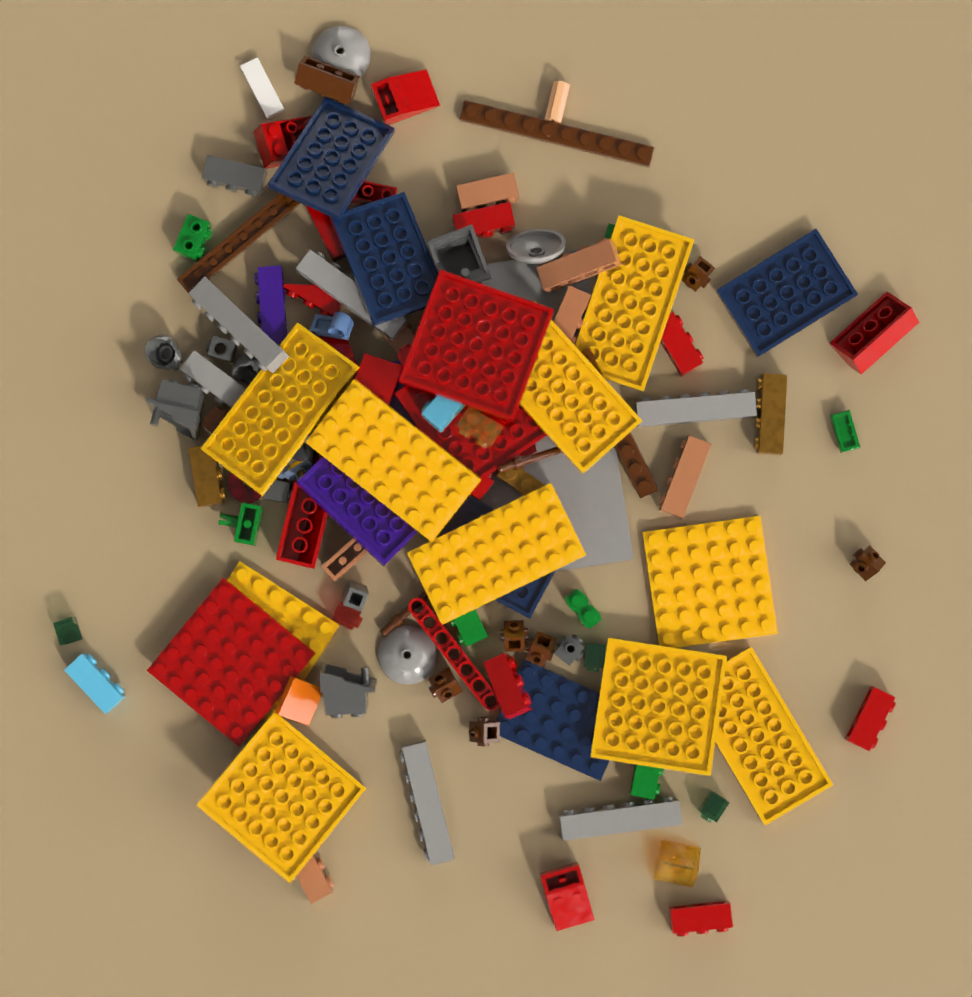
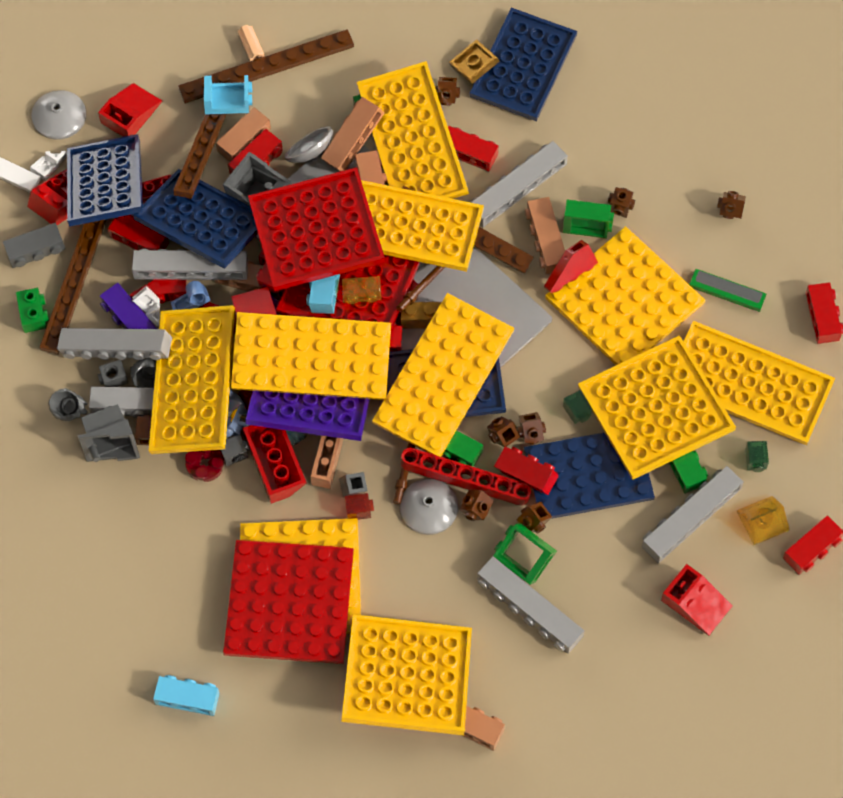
camera: 30 degrees left, 20 degrees down
clear green panel [53,617,83,646] -> none
pearl gold brick [188,445,226,508] -> none
green brick [218,503,264,546] -> none
orange tile [275,676,323,725] -> none
reddish brown brick [294,55,360,104] -> none
dark grey piece [320,664,377,718] -> none
dark grey brick [554,634,585,666] -> none
green brick [564,589,601,629] -> none
pearl gold brick [754,373,787,455] -> none
red slope [829,292,919,375] -> none
green plate [830,410,861,453] -> none
none -> white slope [30,151,67,181]
none -> white slope [133,286,160,326]
none -> reddish brown plate [174,114,227,199]
none -> medium azure panel [204,75,252,115]
none -> pearl gold tile [450,39,500,84]
none -> green window [493,523,557,585]
none -> slope [544,240,598,293]
none -> green window [563,199,614,239]
none -> reddish brown brick [607,187,636,218]
none -> tile [689,269,767,312]

